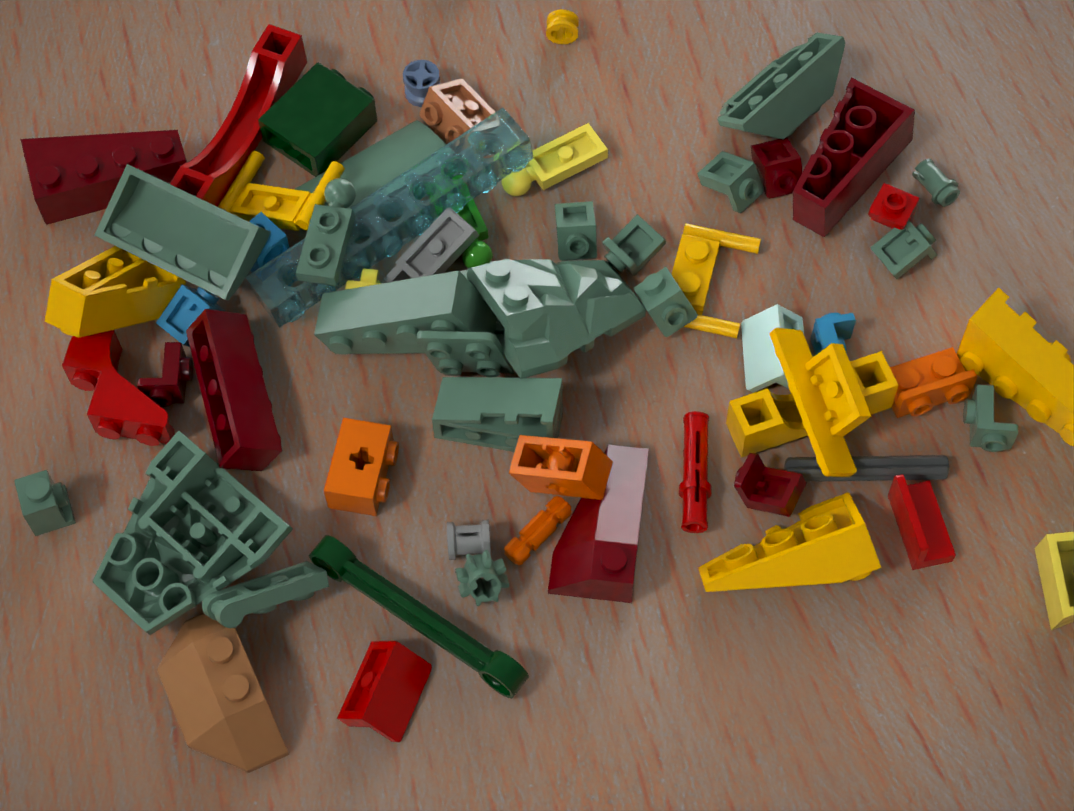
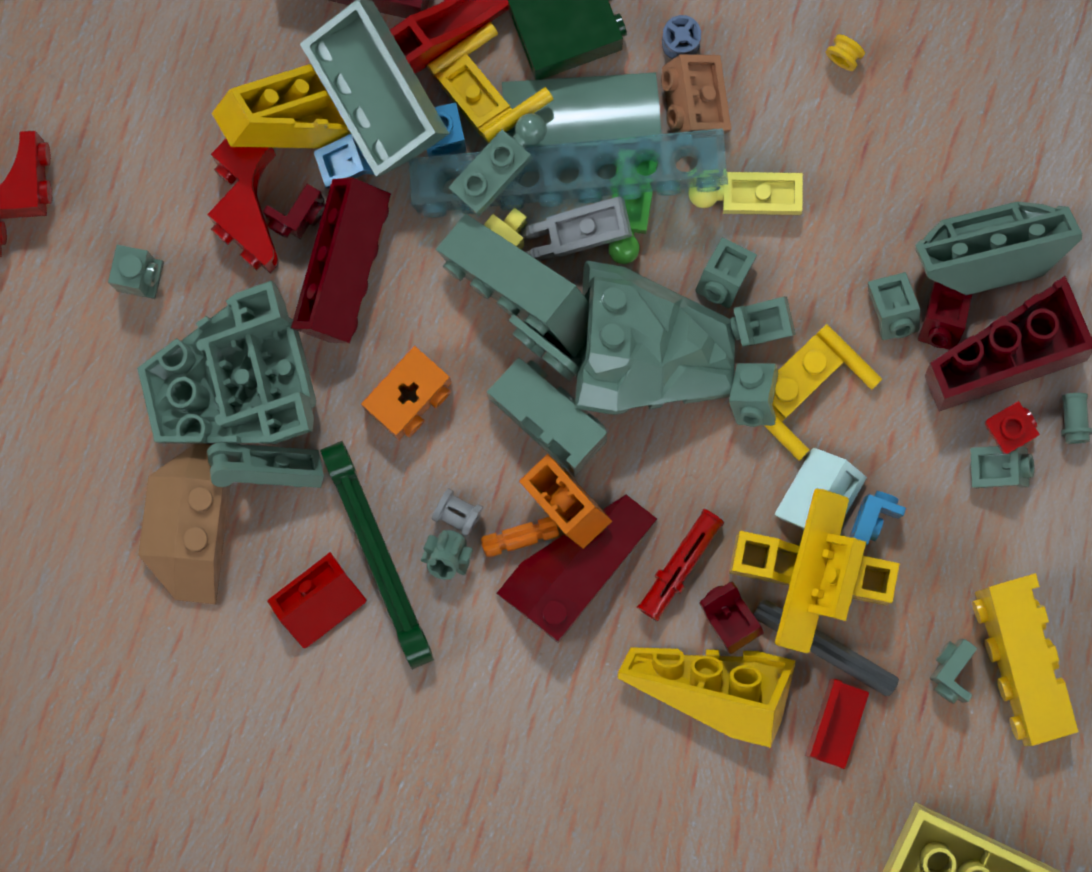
camera: 35 degrees right, 20 degrees up
orange bracket [890,347,978,418] -> none

